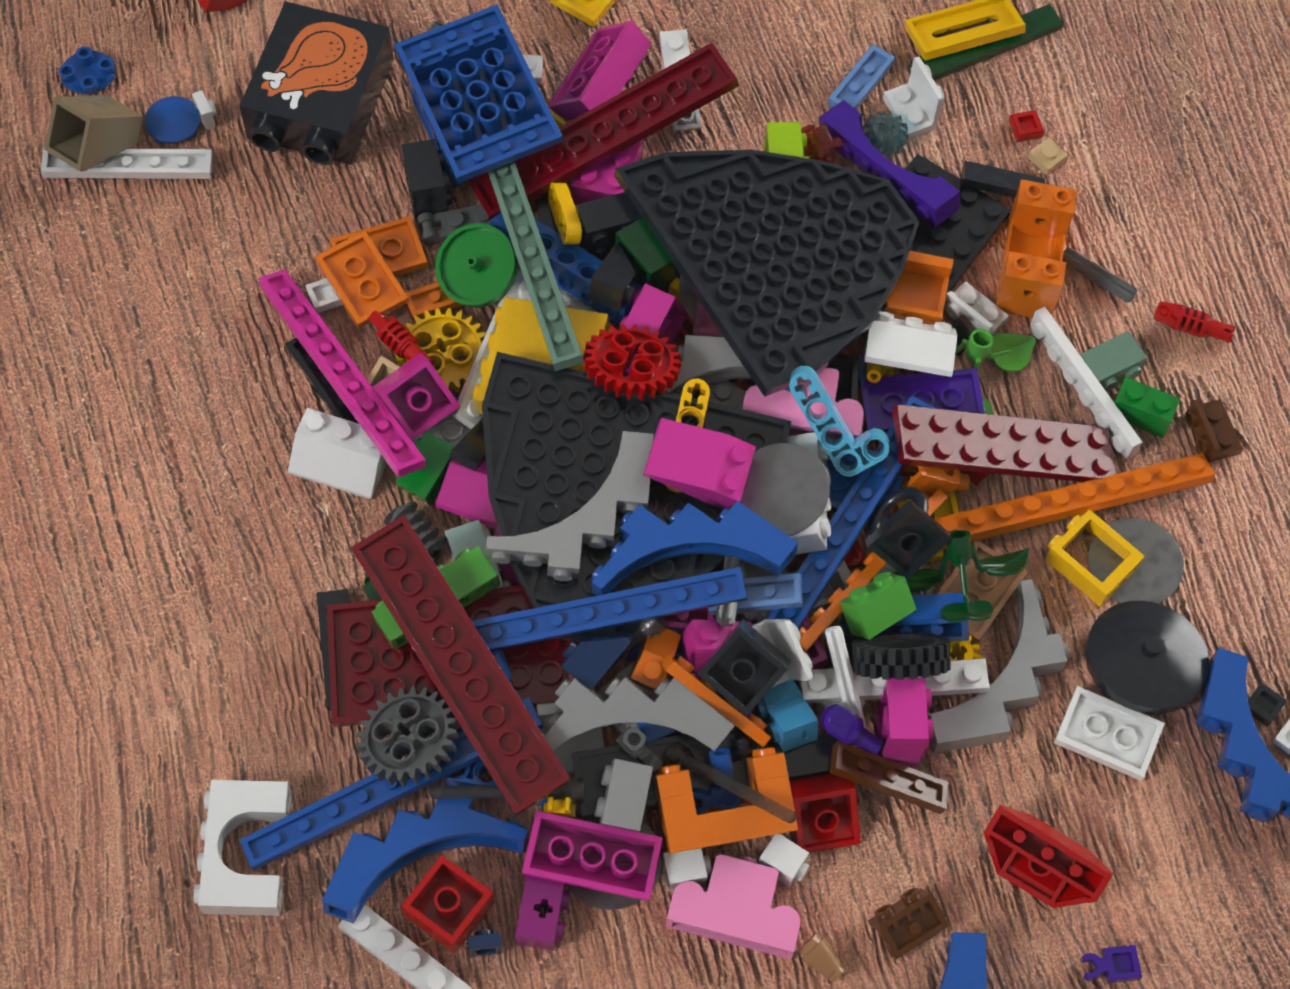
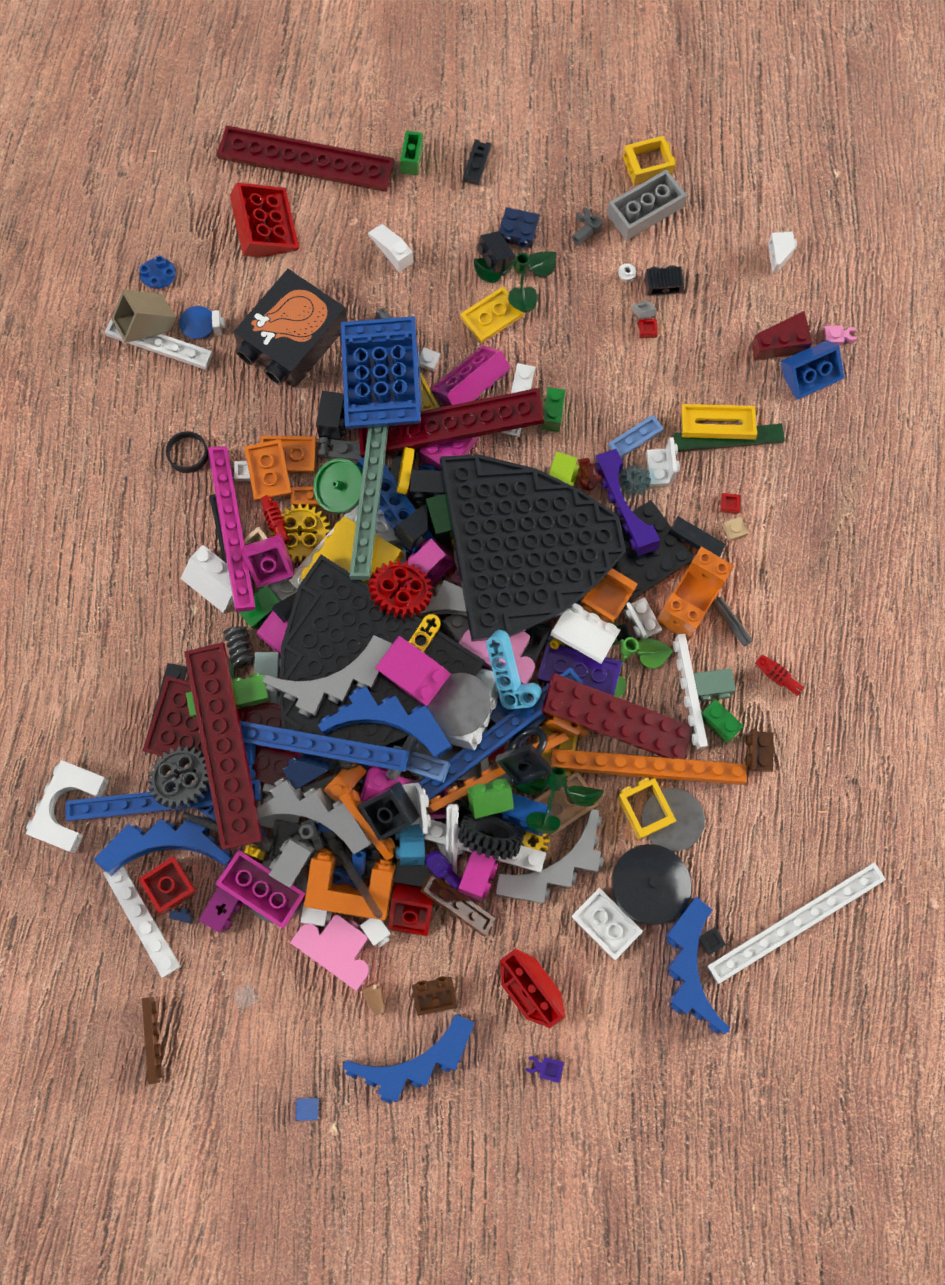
camera: 20 degrees right, 10 degrees up
none -> black tyre [166,431,208,473]
none -> green brick [541,387,566,432]

